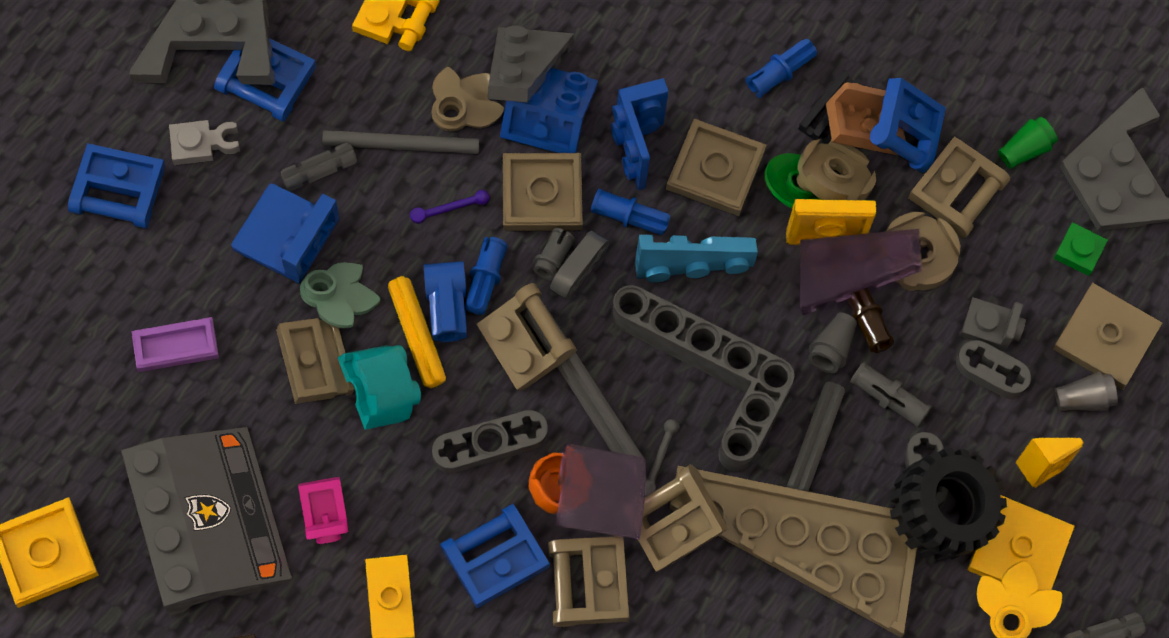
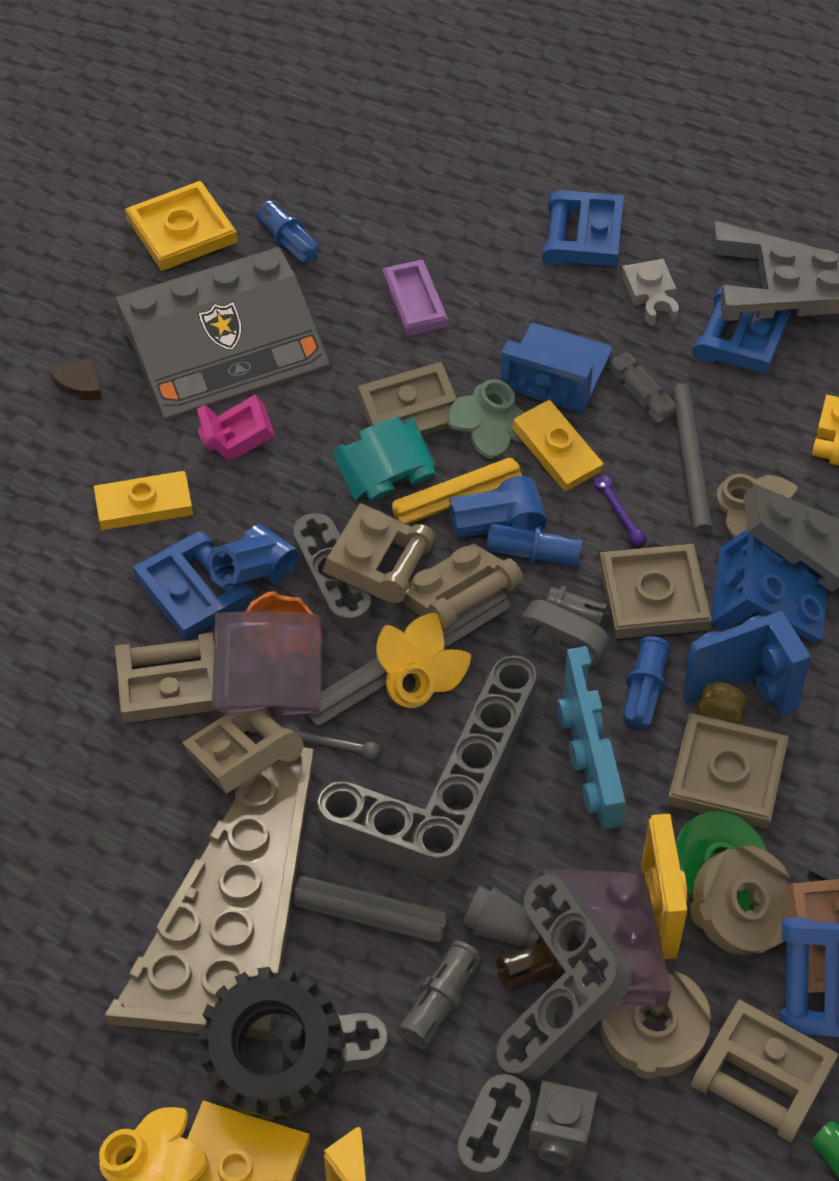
camera: 90 degrees right, 15 degrees down
none -> blue piece [206,524,300,588]
none -> blue axle [256,200,320,264]
none -> dark tan plate [322,503,436,603]
none -> yellow plate [376,613,471,708]
none -> dark grey beam [497,874,631,1081]
none -> yellow plate [512,399,604,492]
none -> clear yellow bush [697,682,747,724]

